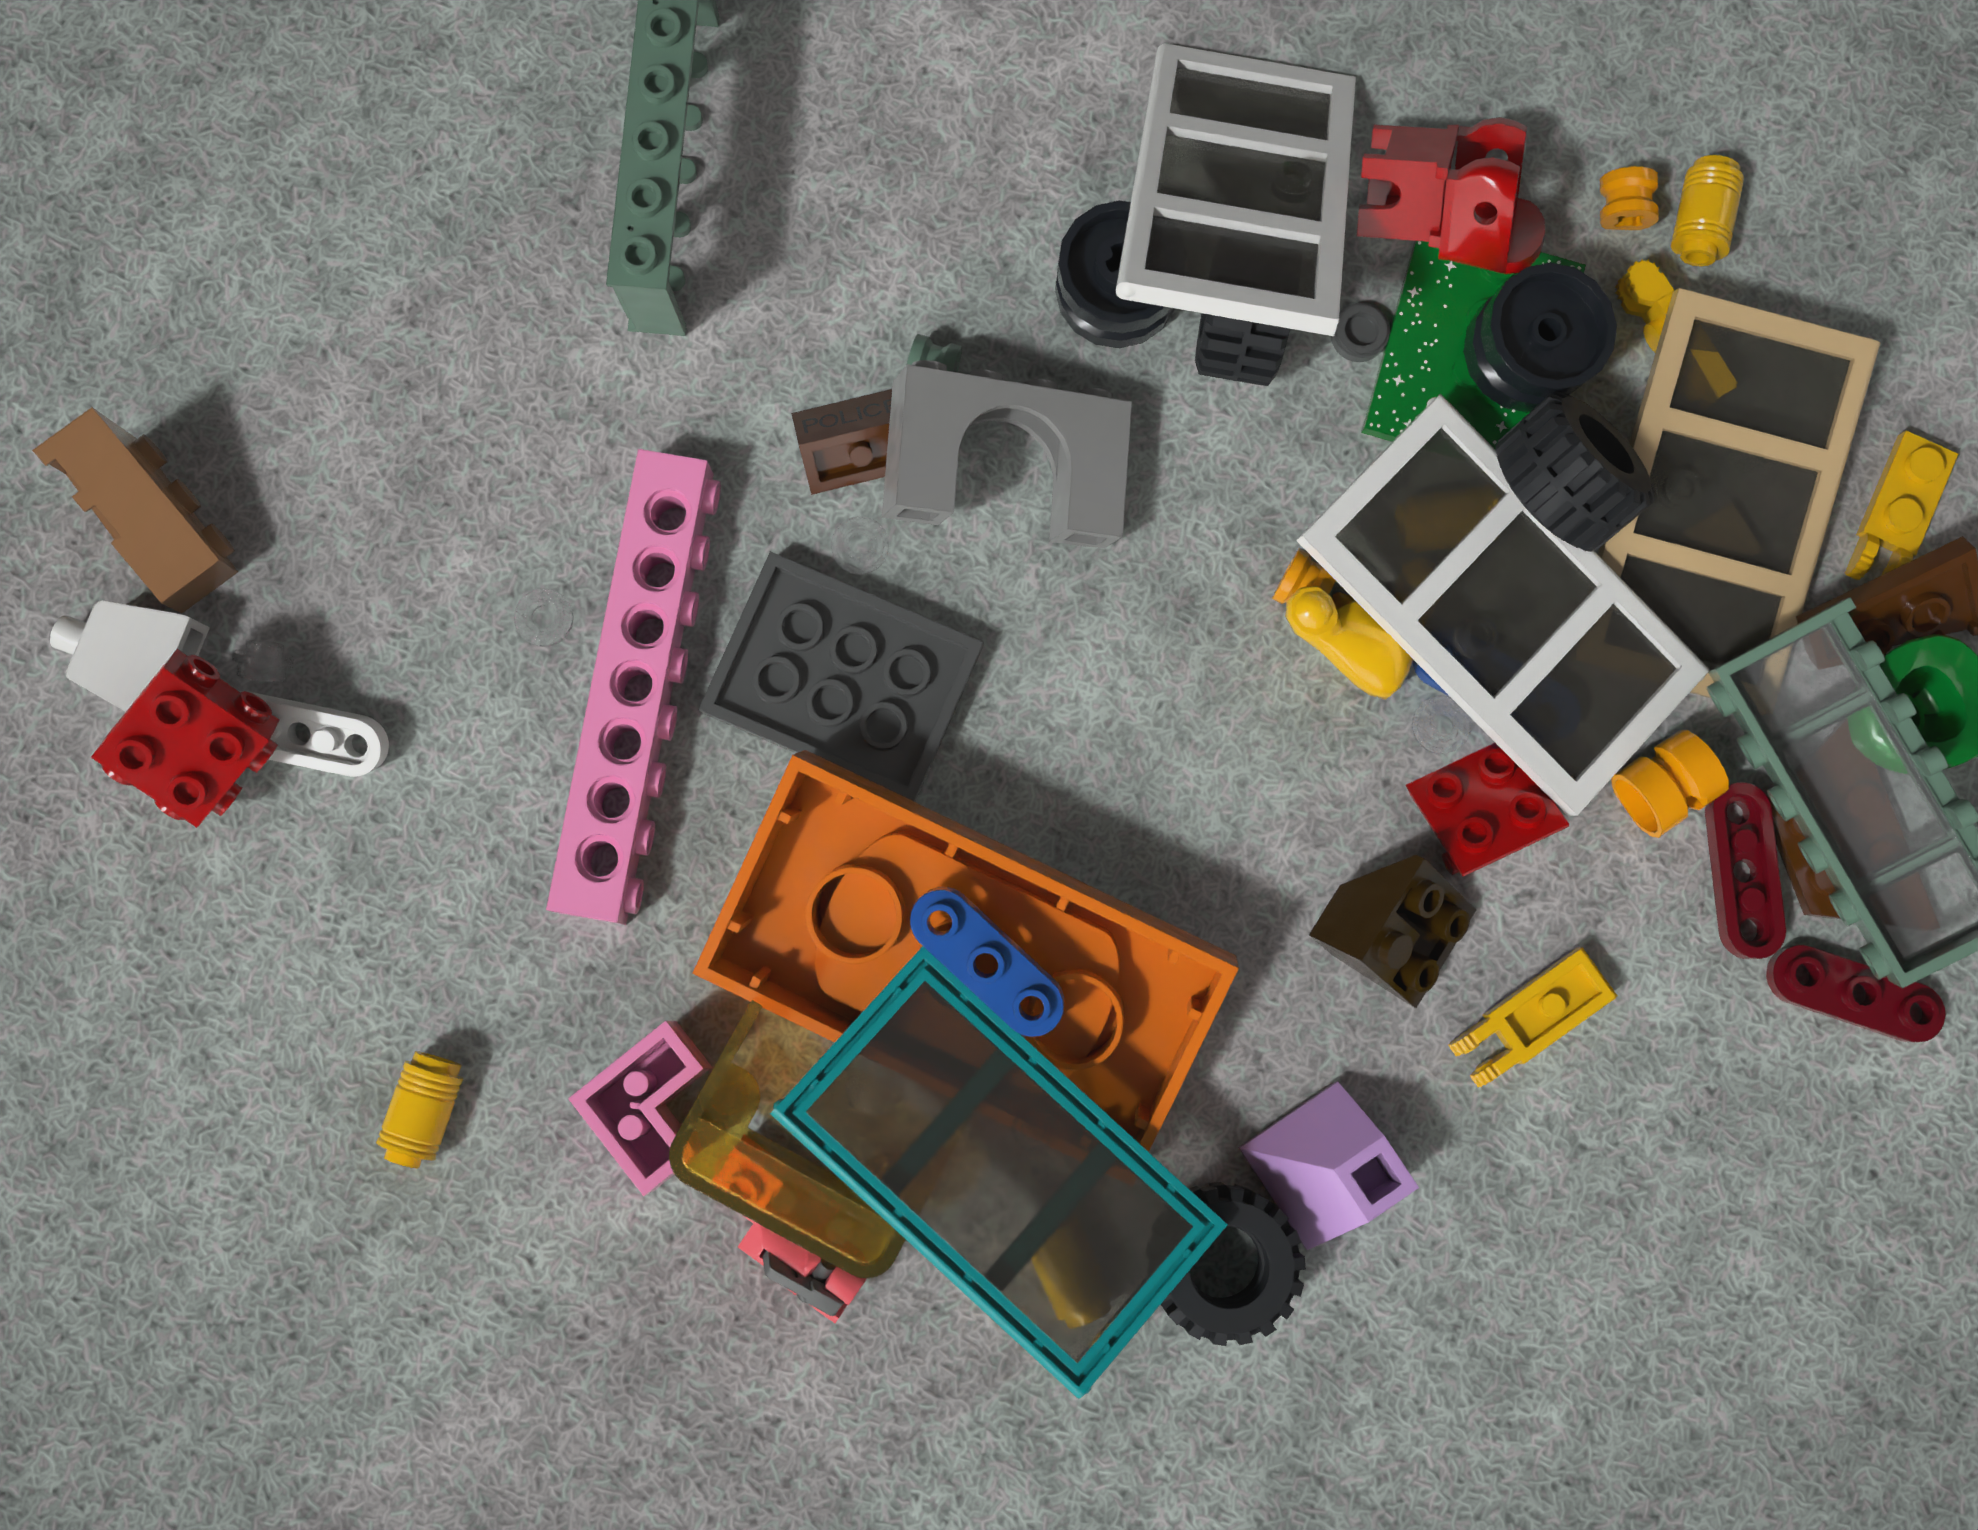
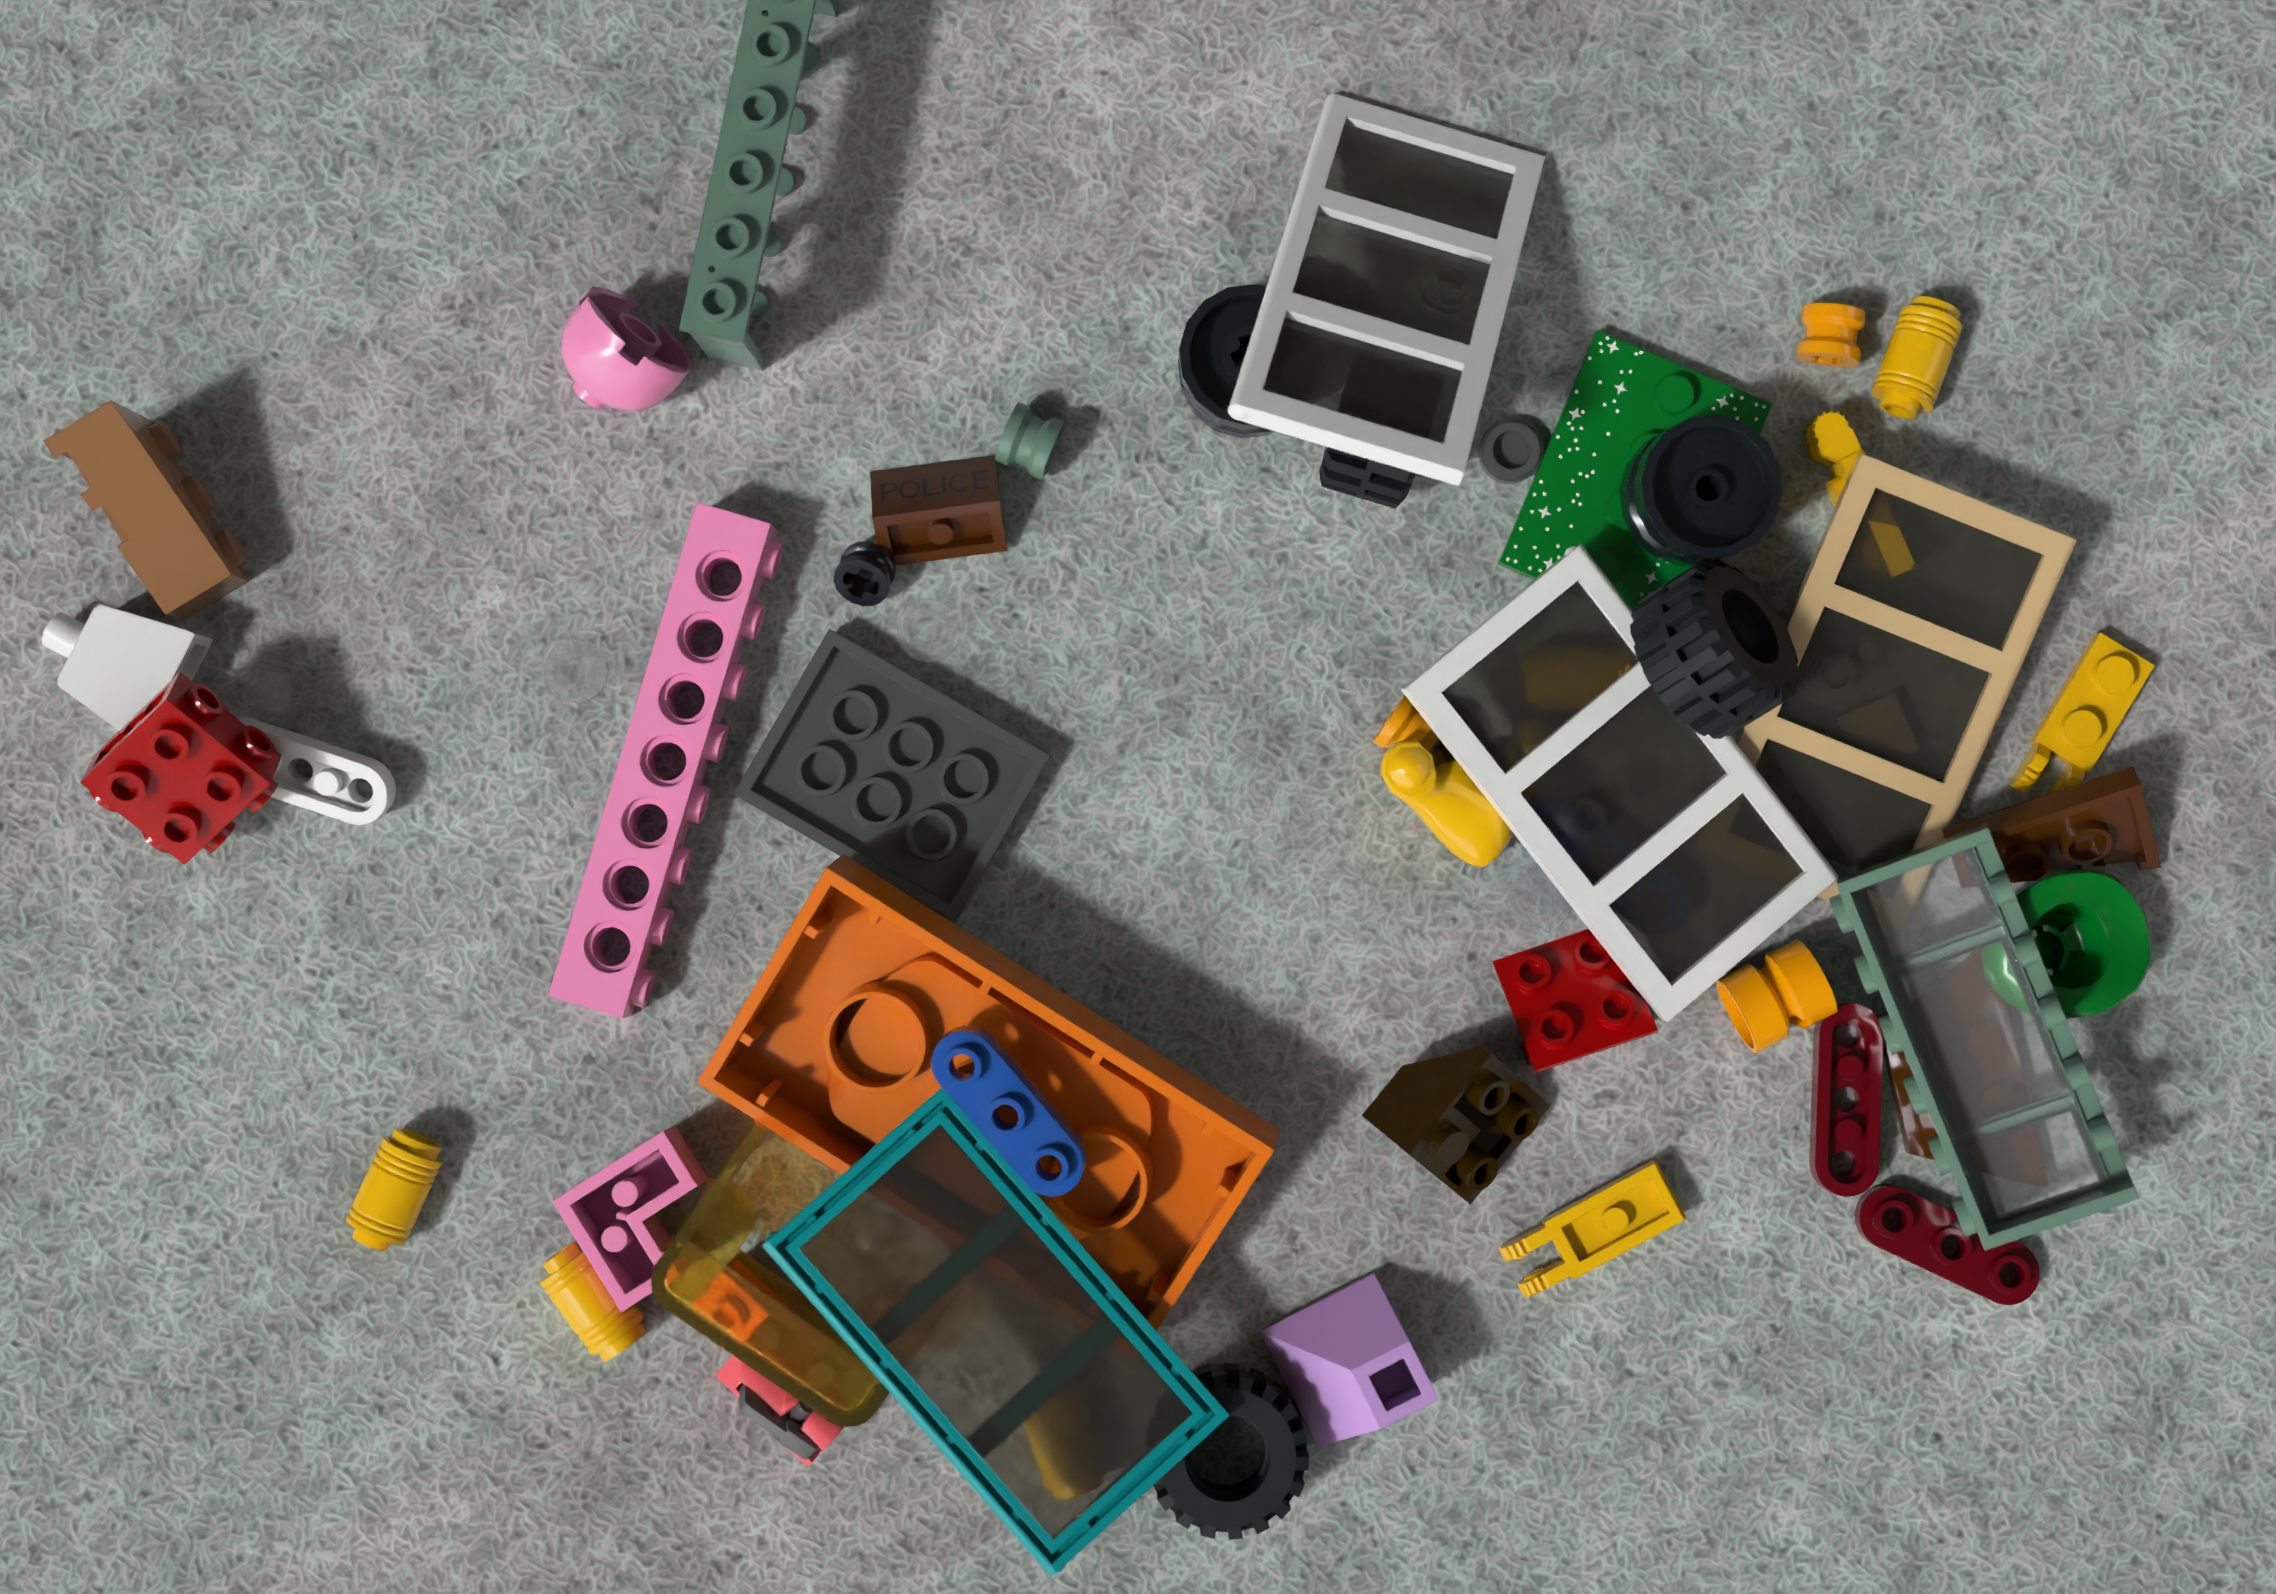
camera: 10 degrees right, 5 degrees up
light grey arch [882,360,1132,548] -> none
red piece [1356,117,1545,274] -> none
none -> yellow head [539,1241,647,1362]
none -> bright pink cylinder [561,287,692,411]
none -> black bush [833,541,897,606]

